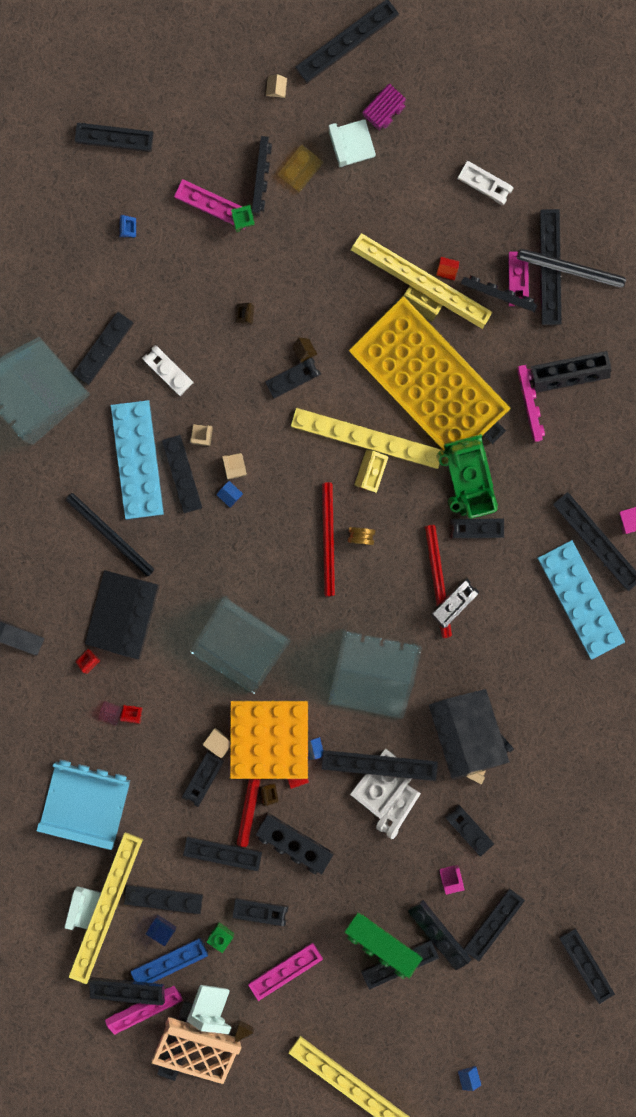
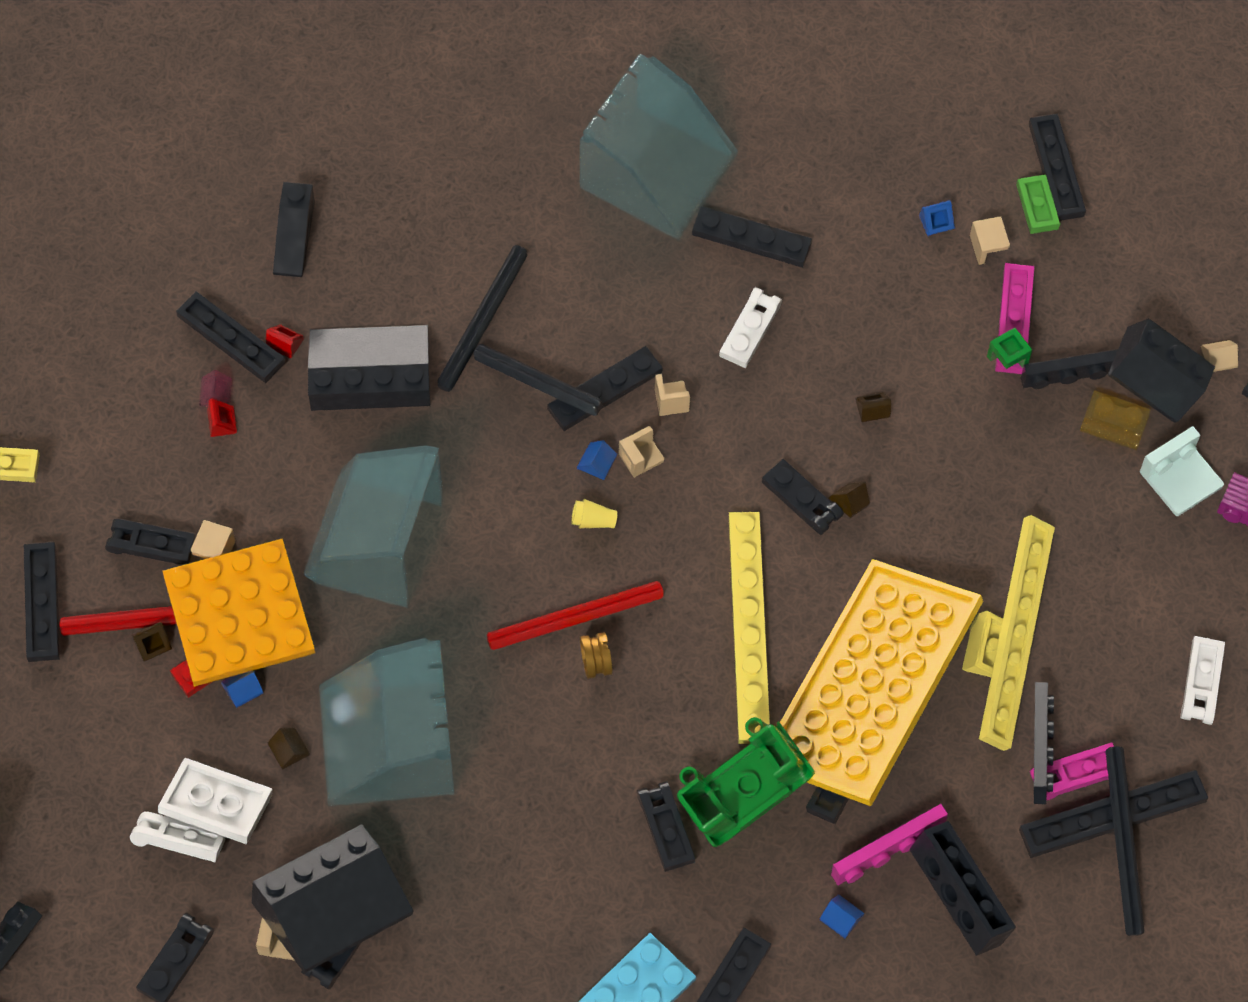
camera: 70 degrees right, 25 degrees down
medium azure panel [37,760,130,850] -> none
medium azure plate [111,400,164,519] -> none
black brick [256,813,334,875] -> none
black plate [322,750,438,781] -> none
light yellow slope [355,450,388,493] -> none
red axle [425,525,452,638] -> none
plate [430,577,479,628] -> none
red slope [436,257,459,280] -> none
dark pink panel [440,865,464,895] -> none
none -> black plate [176,291,285,384]
none -> dark brown slope [267,728,310,770]
none -> black axle [473,344,603,416]
none -> light yellow cone [571,499,617,529]
none -> blue slope [819,895,865,939]
none -> tan panel [970,216,1010,265]
none -> bright green plate [1016,174,1060,234]
none -> black slope [1107,318,1215,423]

